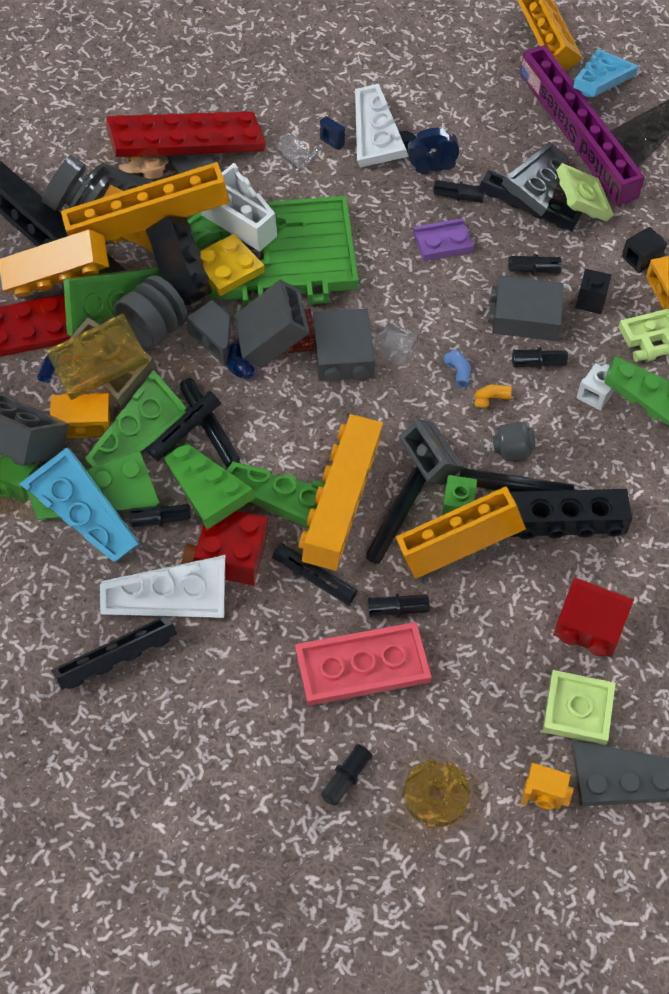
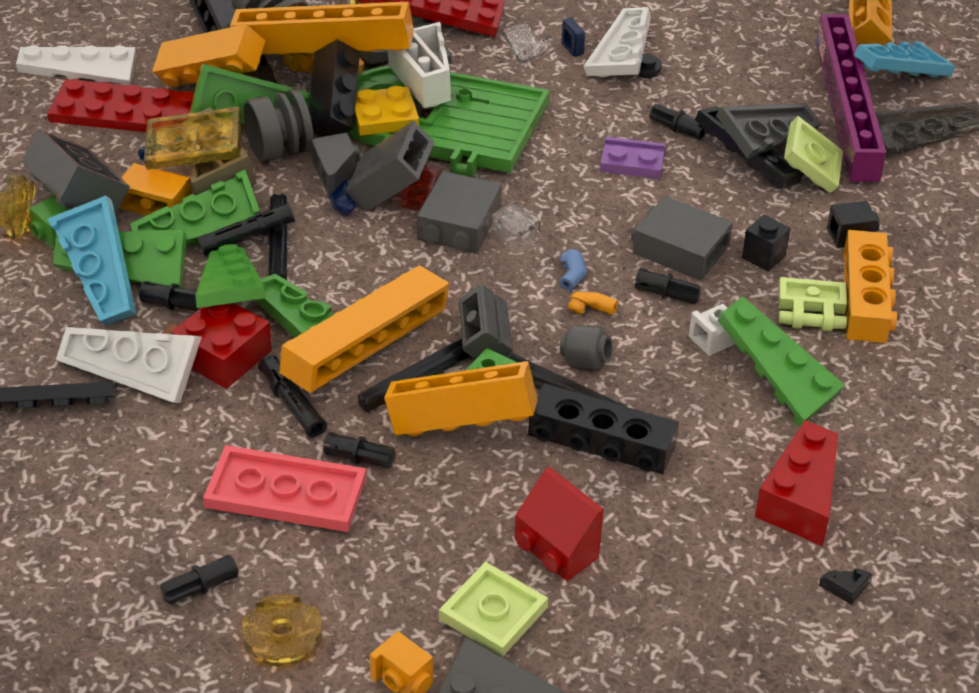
camera: 25 degrees right, 15 degrees down
dark blue plate [408,128,459,174] -> none
black axle [507,254,562,275] -> none

